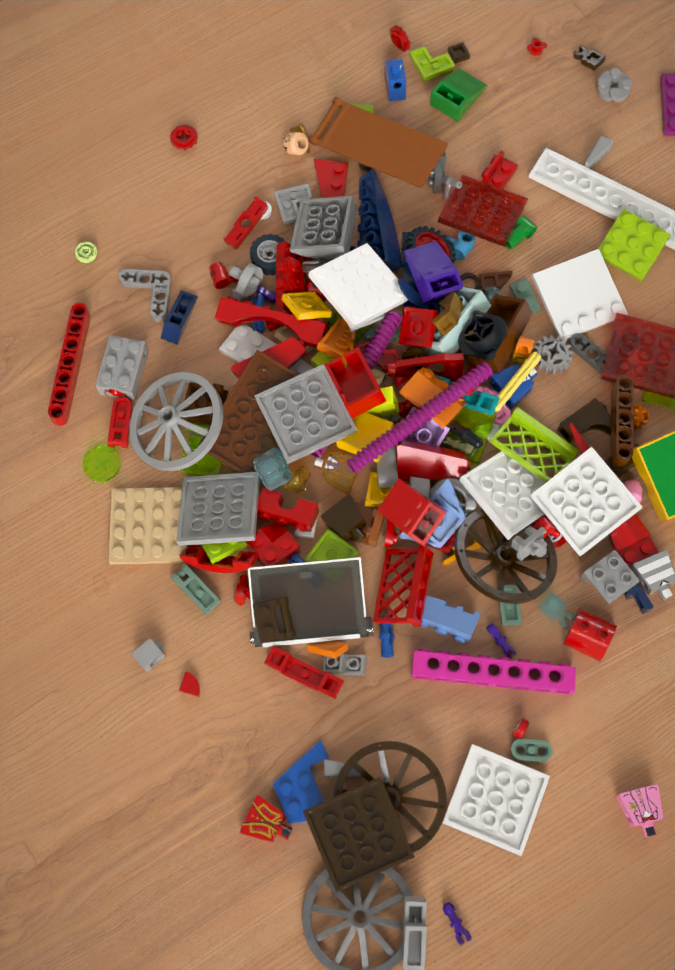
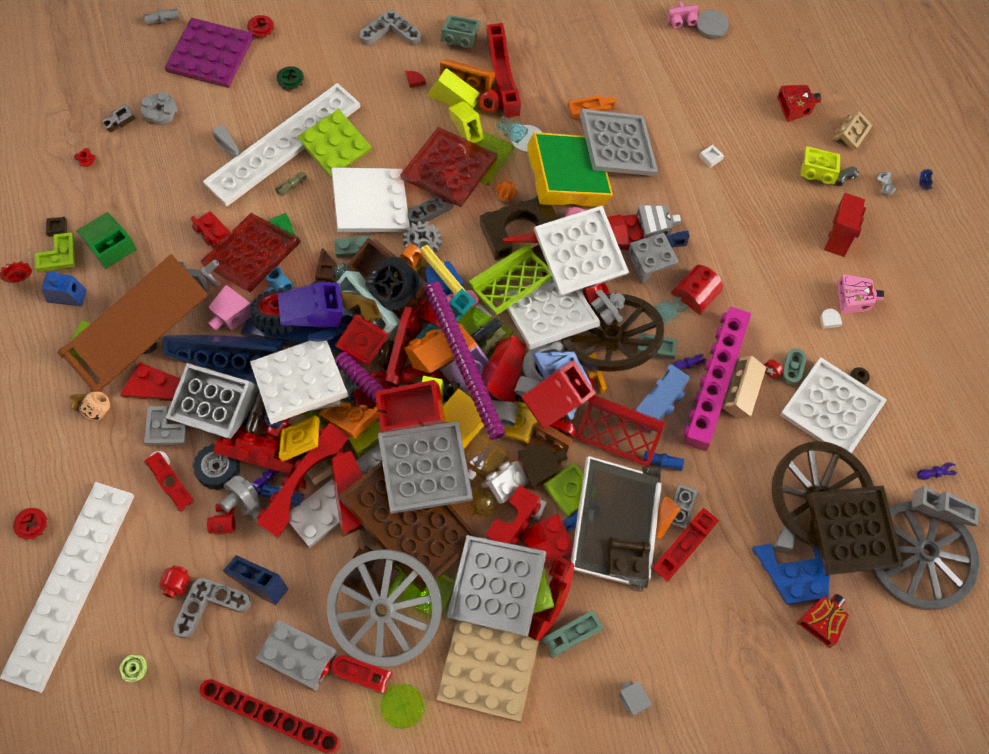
camera: 80 degrees left, 5 degrees down
red tile [179,672,200,697] -> none
red piece [233,575,250,606] -> none
clear light blue piece [254,447,292,491] -> none
reddish brown beam [611,375,634,467] -> none
none -> white plate [0,482,134,693]
none -> red head [158,565,190,599]
none -> bright pink torso [207,285,251,331]
none -> olive piece [275,172,307,196]
none -> white bracket [481,461,529,504]
none -> tan brick [722,355,766,419]
none -> white tile [820,309,842,329]
none -> dark brown plate [850,367,870,385]

